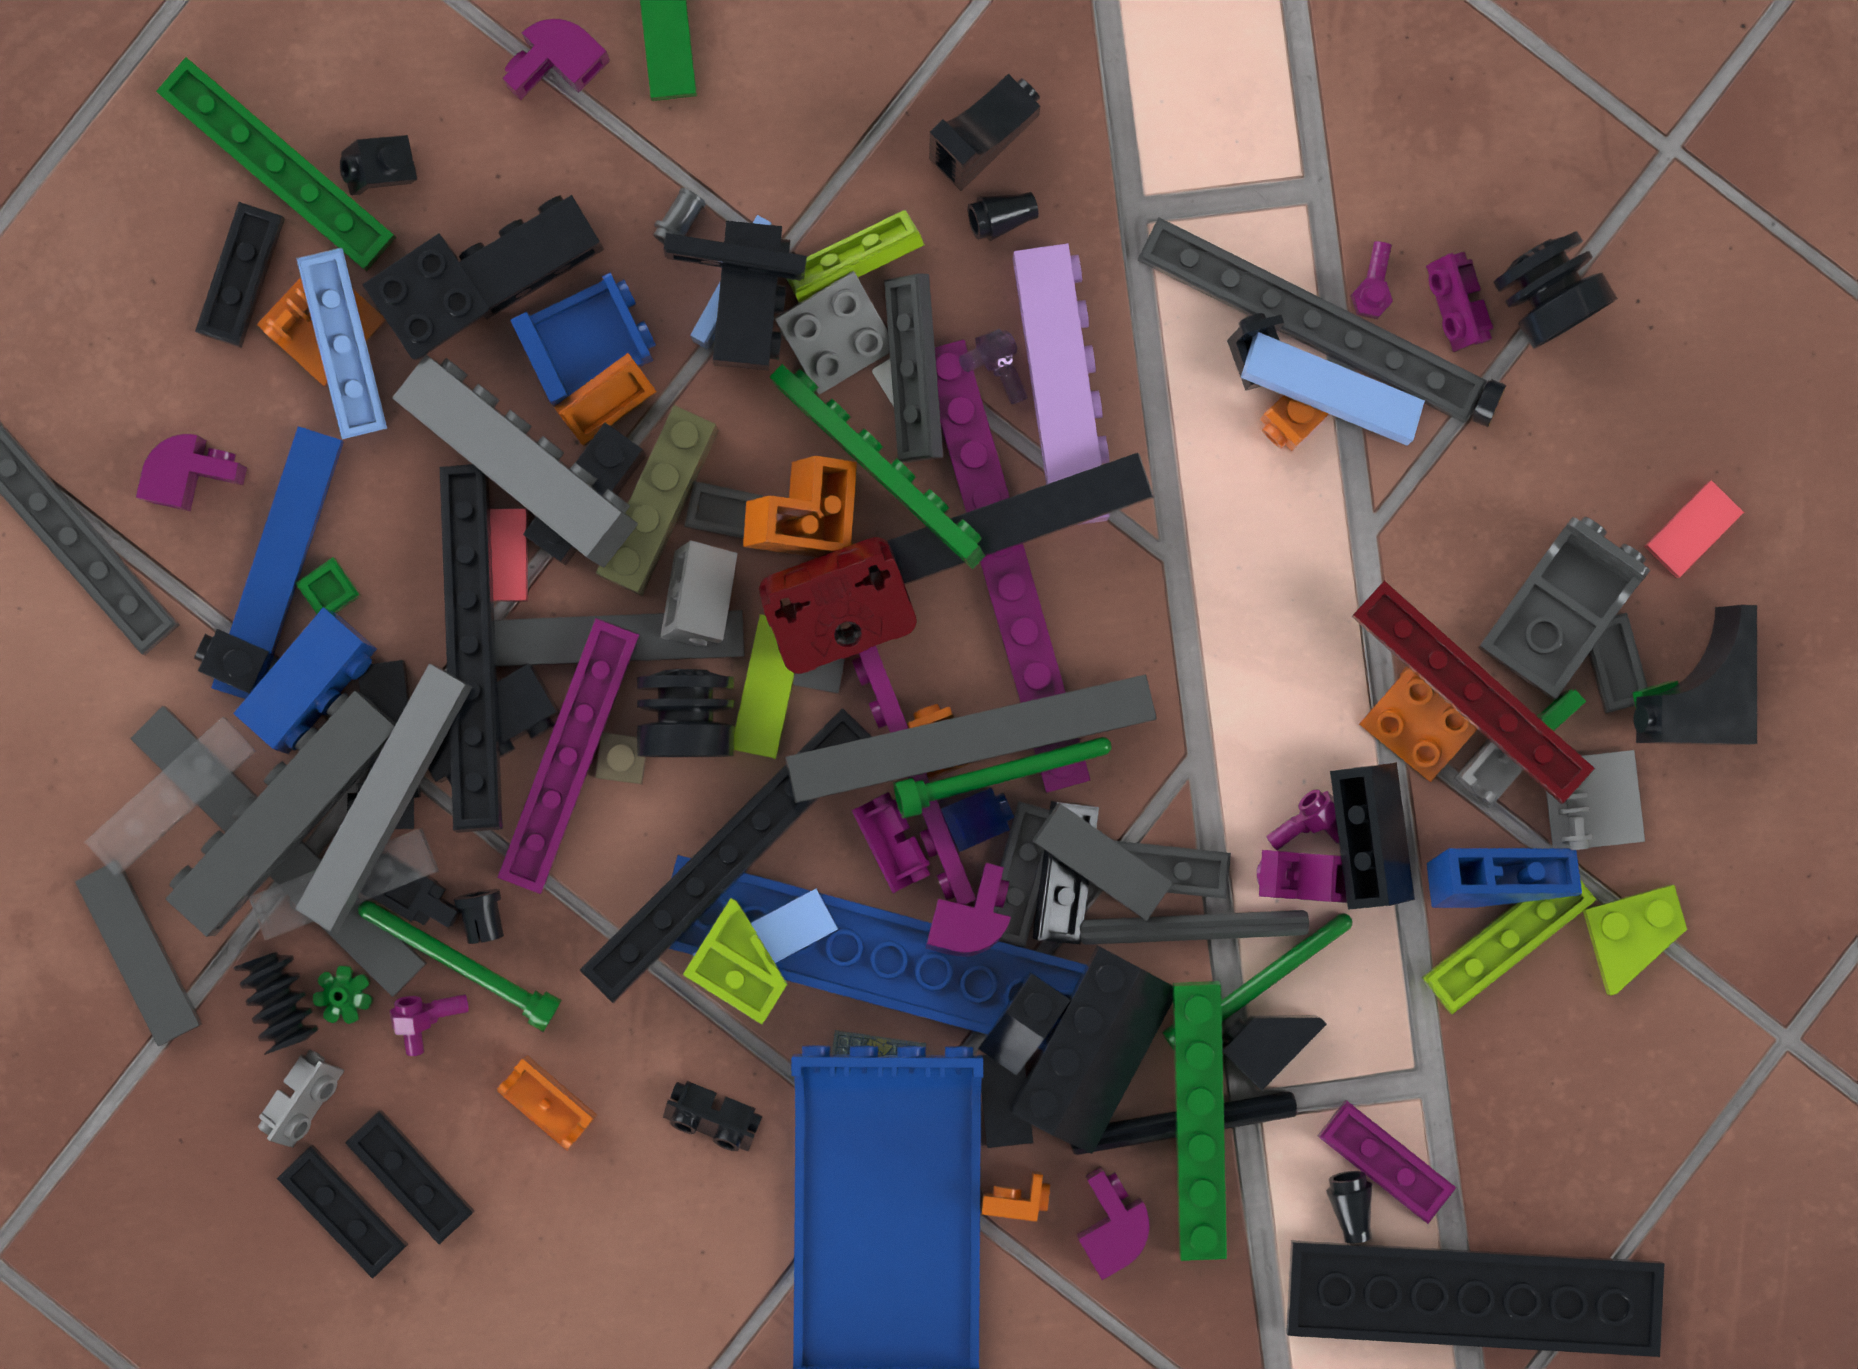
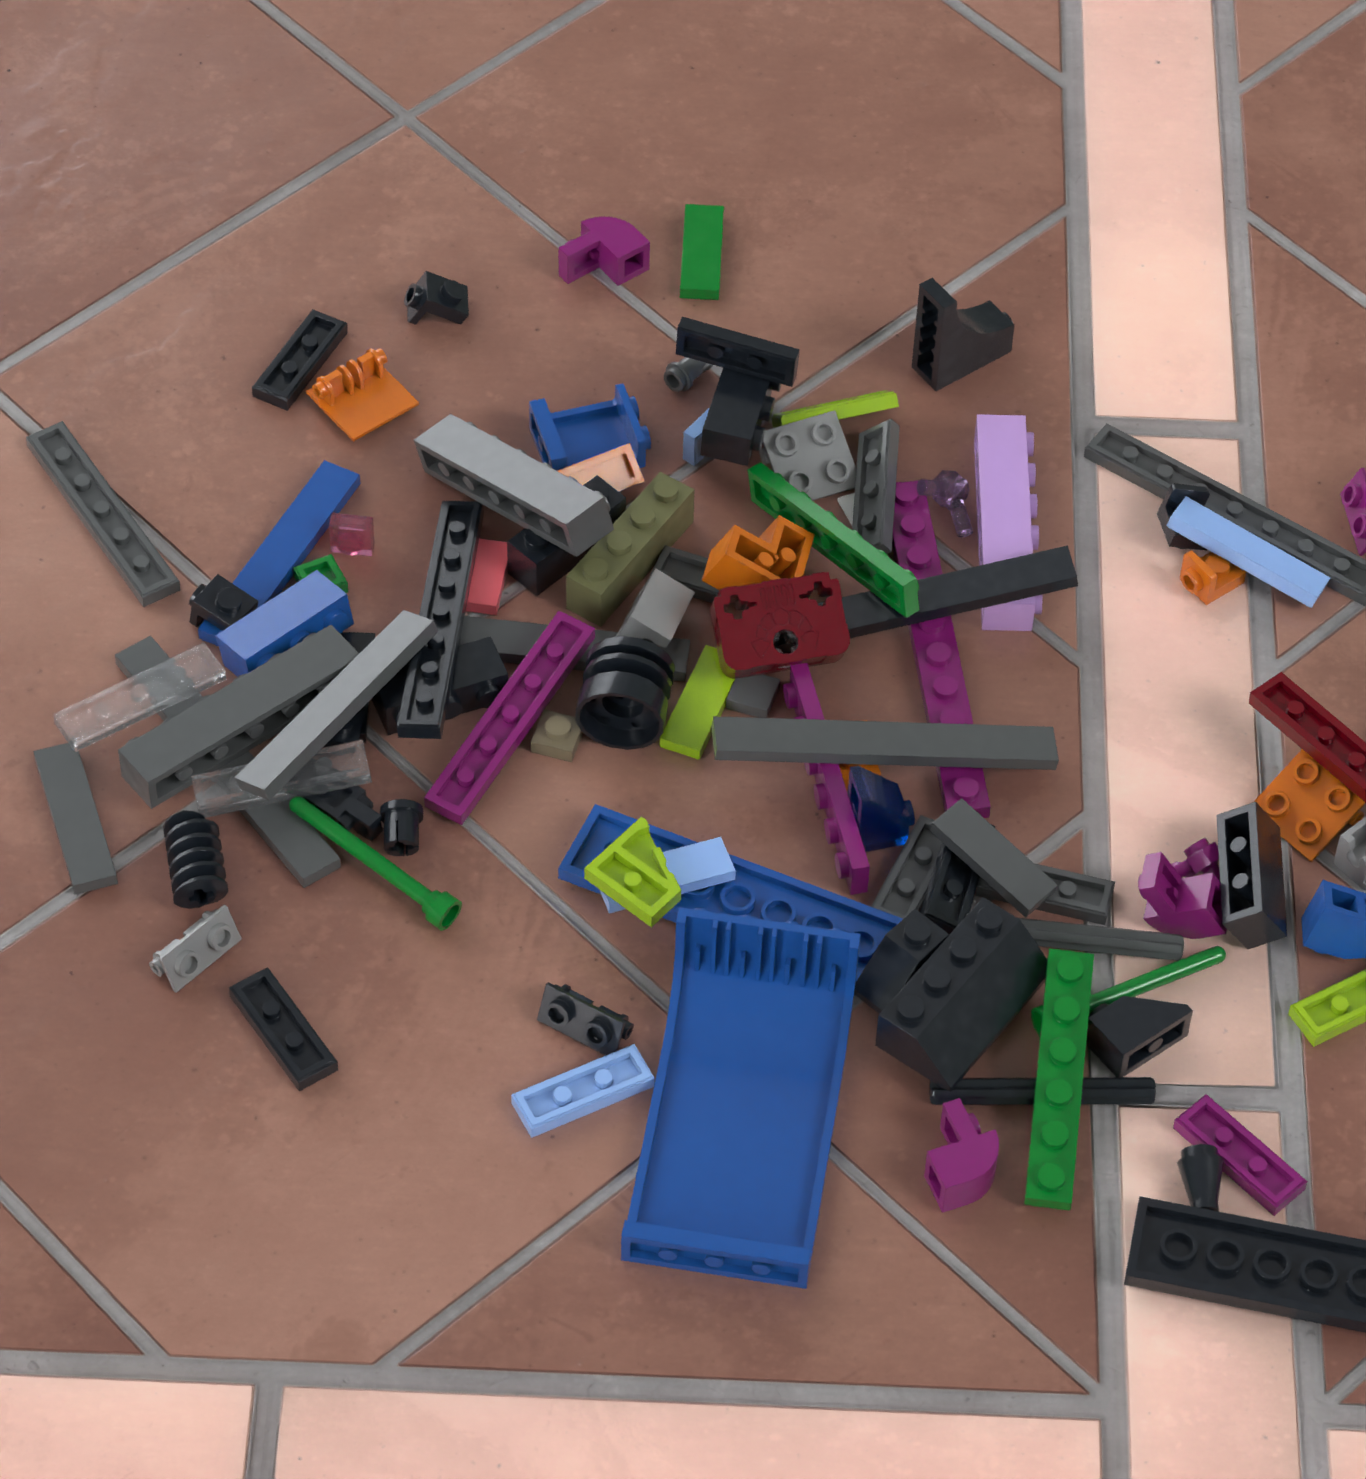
camera: 10 degrees right, 35 degrees down
magenta brick [136,434,247,512] -> none
green plate [156,57,396,272] -> none
black tile [277,1145,408,1279] -> none
light blue tile [296,248,387,439] -> none
green plant [313,965,373,1024] -> none
black bracket [362,233,490,360] -> none
magenta piece [390,994,469,1056] -> none
black brick [459,195,604,320] -> none
orange hinge [497,1055,598,1151] -> none
black tile [580,708,872,1004] -> none
magenta hinge [851,792,930,893] -> none
green piece [893,737,1112,819] -> none
magenta brick [925,863,1011,957] -> none
black cone [967,192,1039,241] -> none
black tile [979,1054,1033,1148] -> none
orange bracket [981,1171,1050,1222] -> none
magenta piece [1351,241,1393,319] -> none
none -> clear pink plate [329,513,375,557]
none -> light blue tile [511,1044,655,1138]

